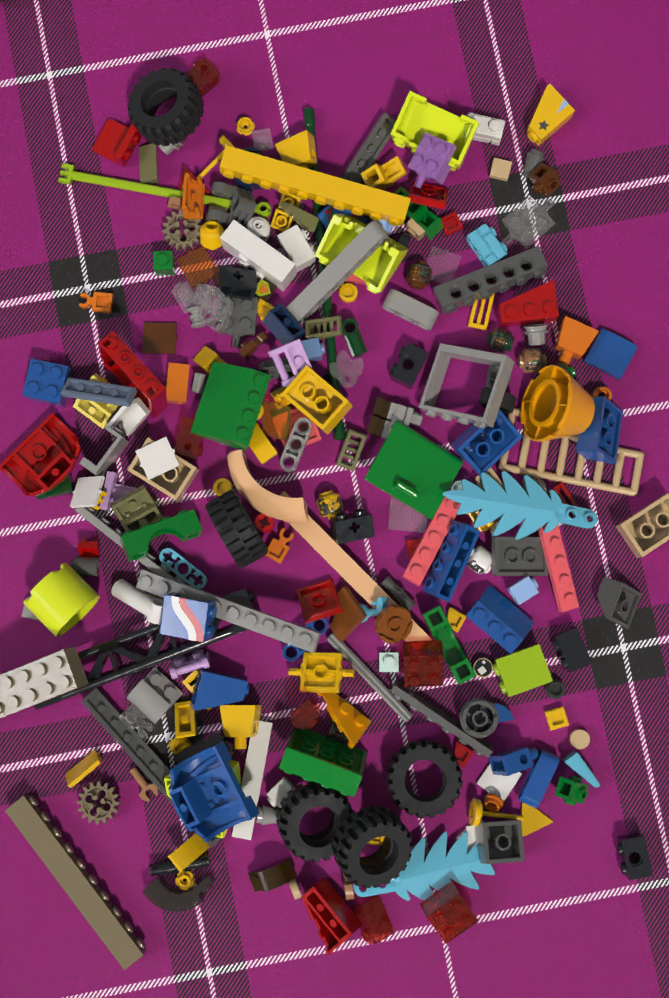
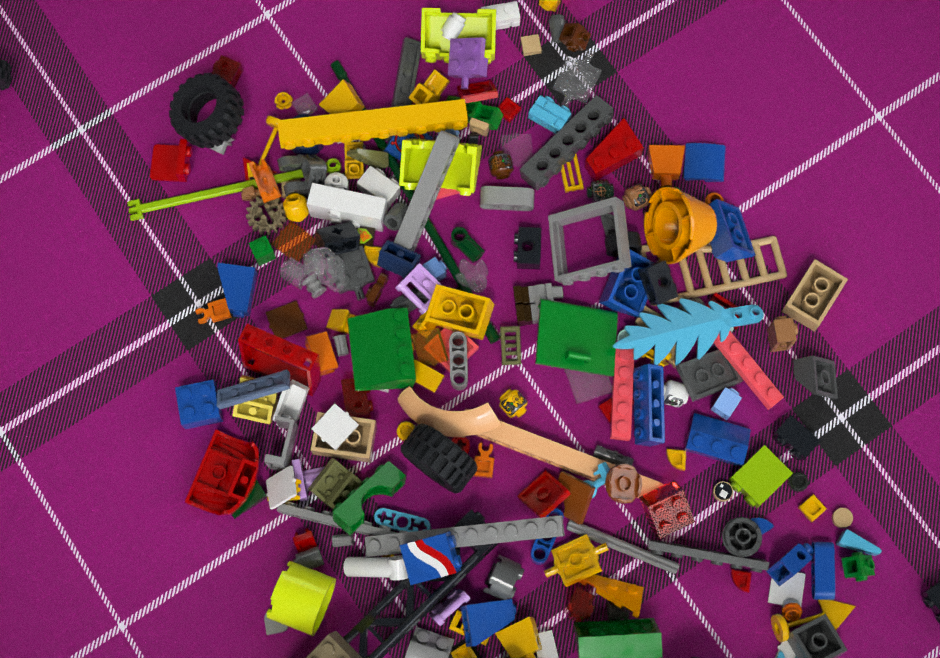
camera: 25 degrees left, 10 degrees down
olive slope [139,143,159,184] -> none
olive slope [305,315,343,340] -> none
black brick [330,509,375,544] -> none
yellow tile [339,283,358,303] -> none
light aqua plate [379,652,399,672] -> none
black tyre [386,739,463,818] -> none
green arch [421,606,476,685] -> none
light grey piece [523,324,549,345] -> none
none -> blue slope [217,263,258,318]
none -> light grey piece [332,533,354,547]
none -> dark grey brick [384,203,408,231]
none -> white brick [441,12,466,40]
none -> dark grey brick [483,554,524,600]
none -> black brick [638,260,678,306]
none -> medium nougat brick [767,316,798,352]

